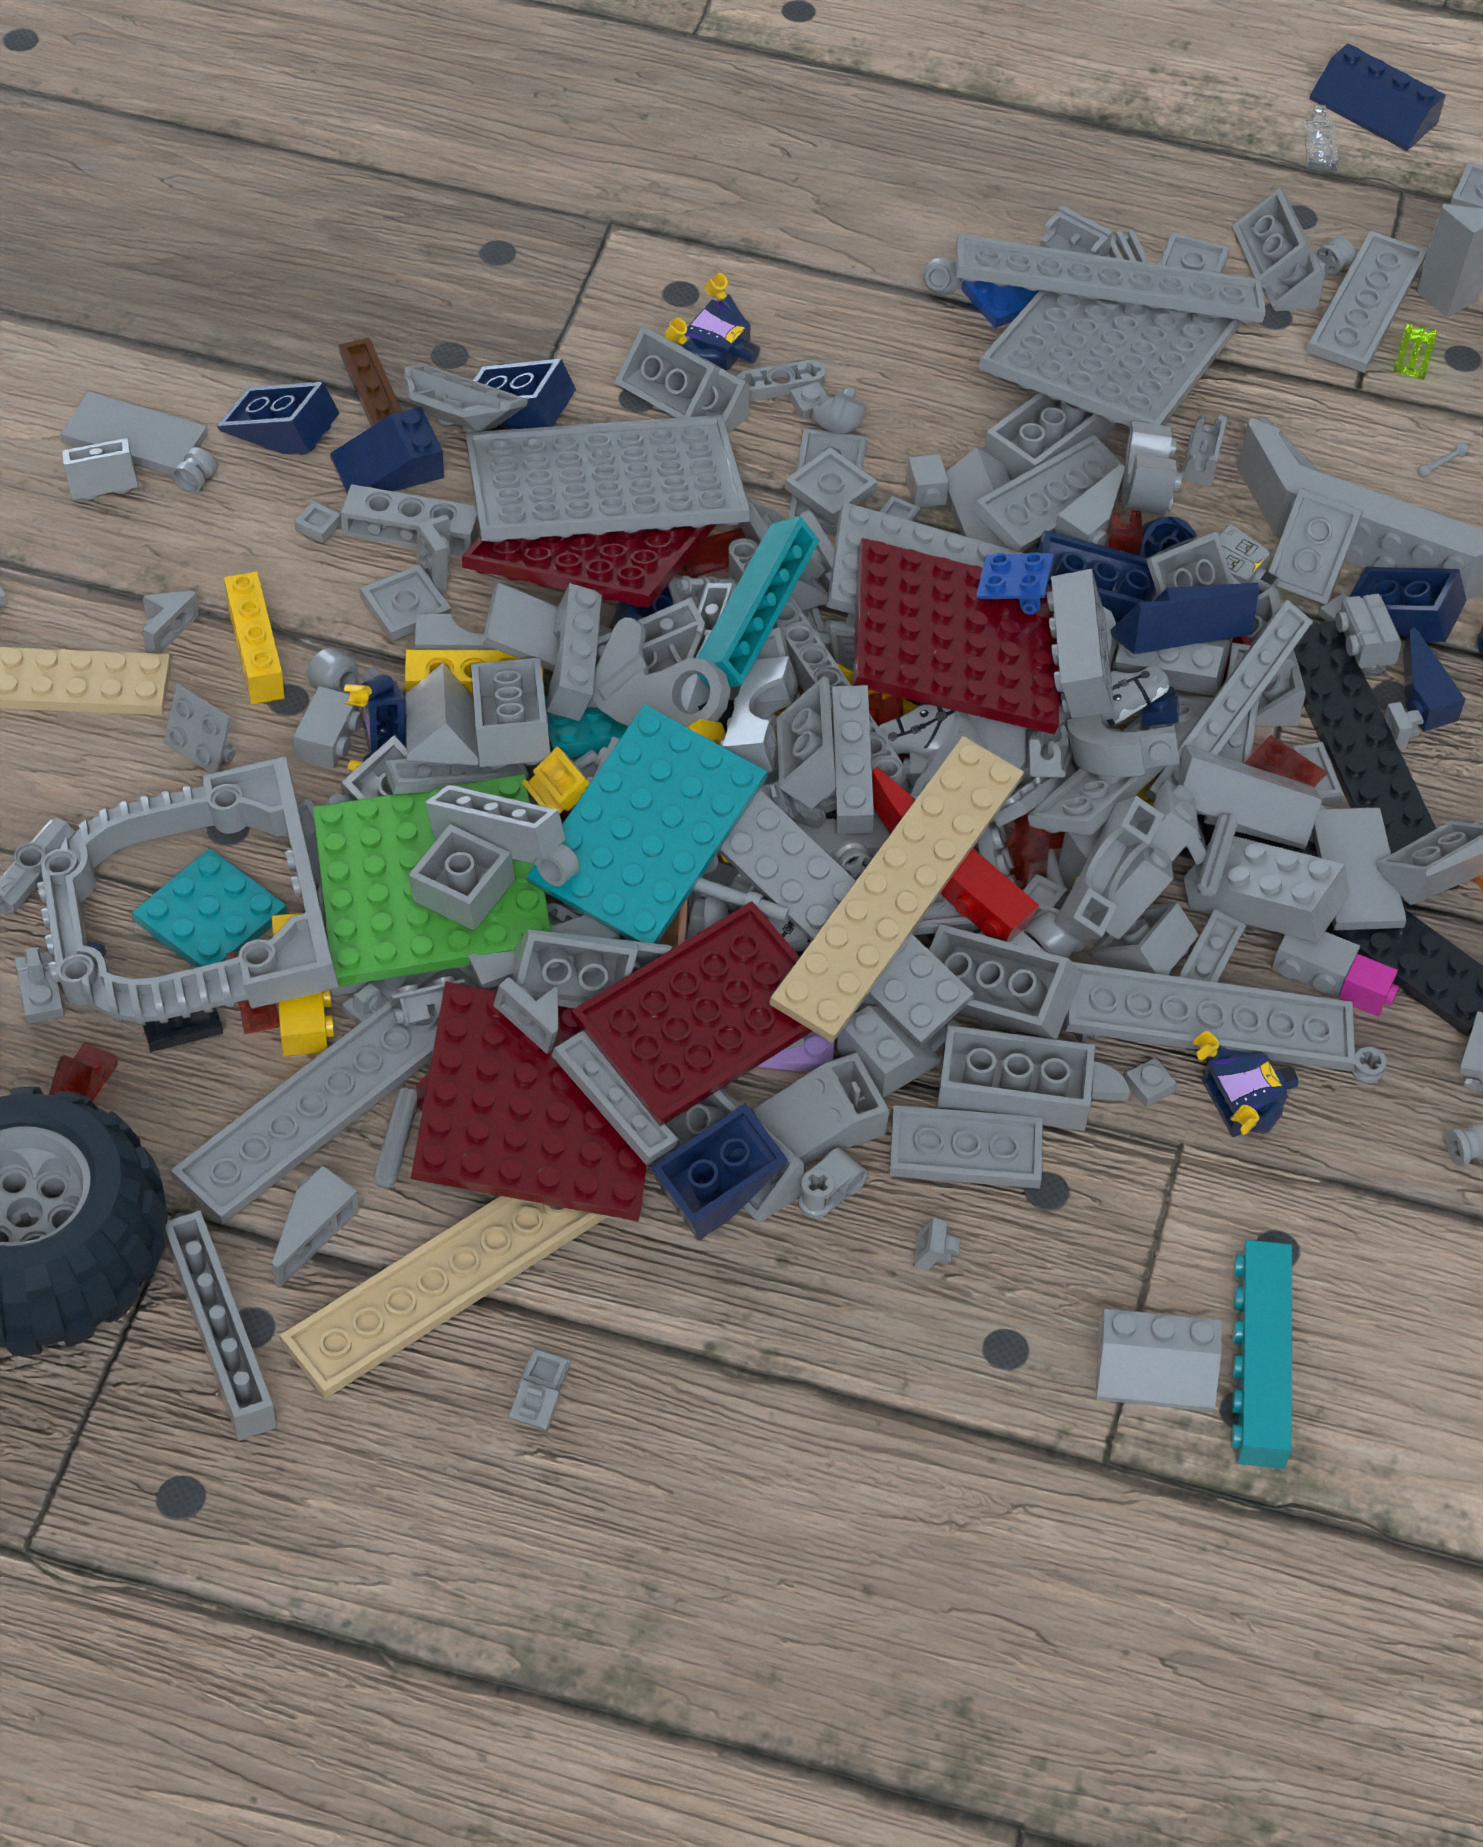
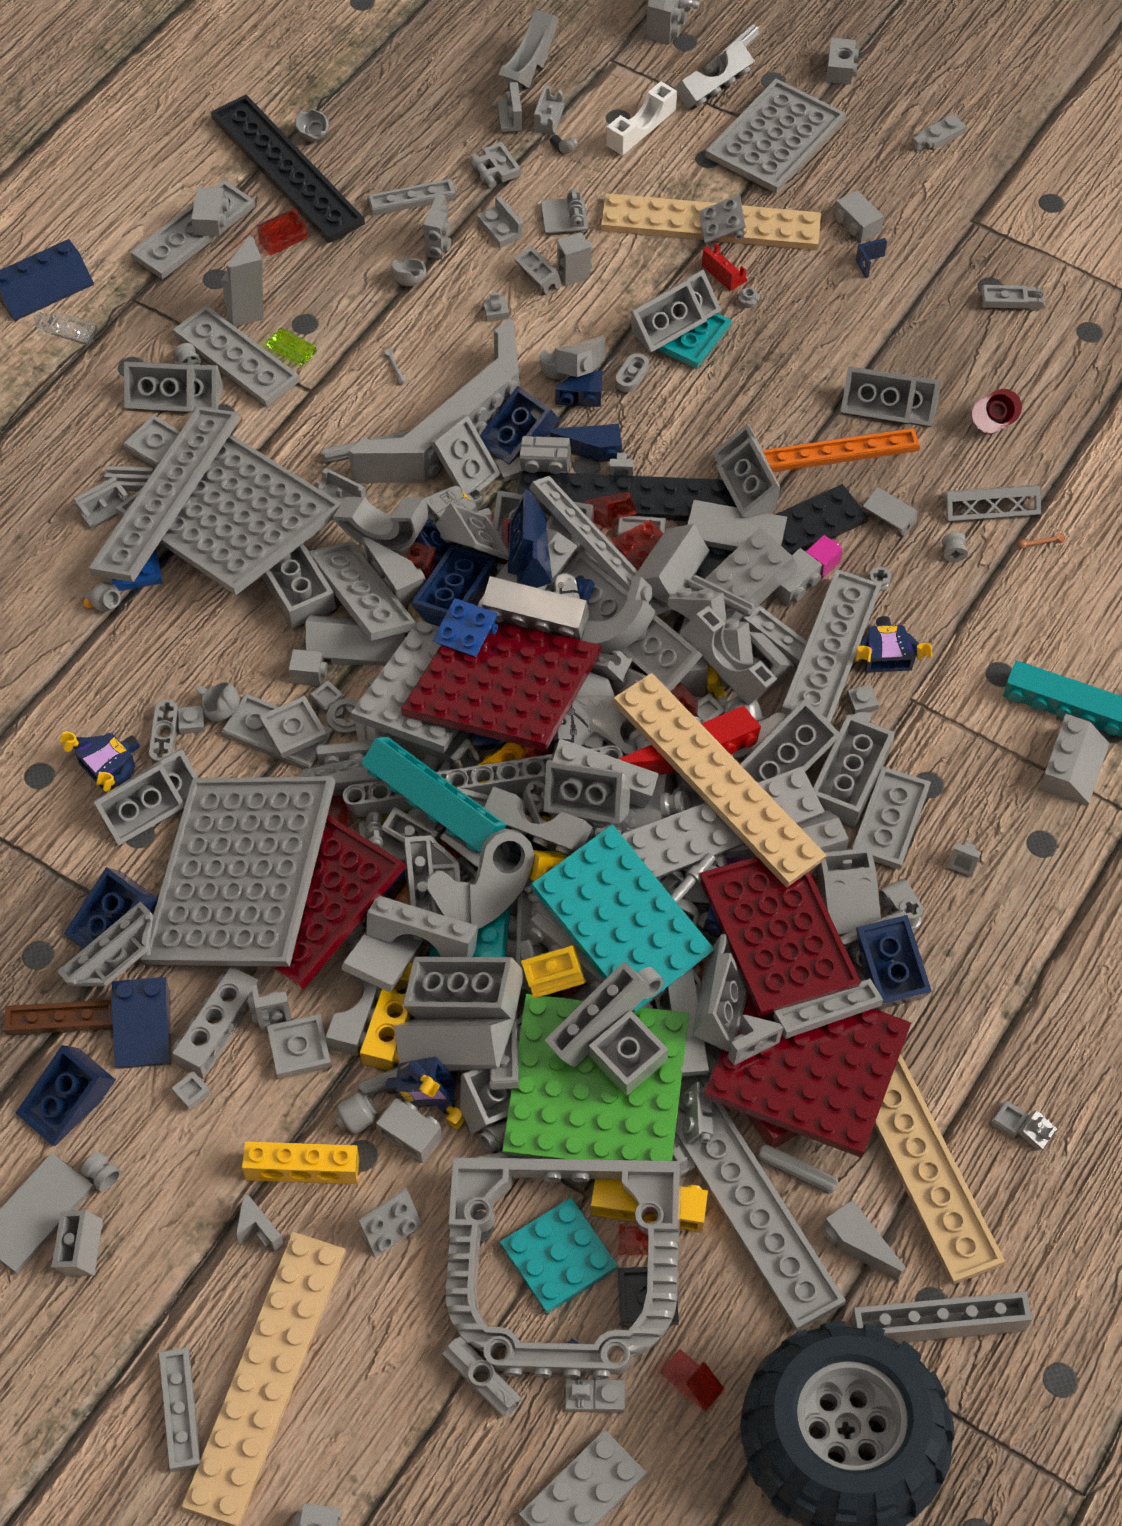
camera: 70 degrees left, 5 degrees up
none -> clear red slope [584,491,636,532]

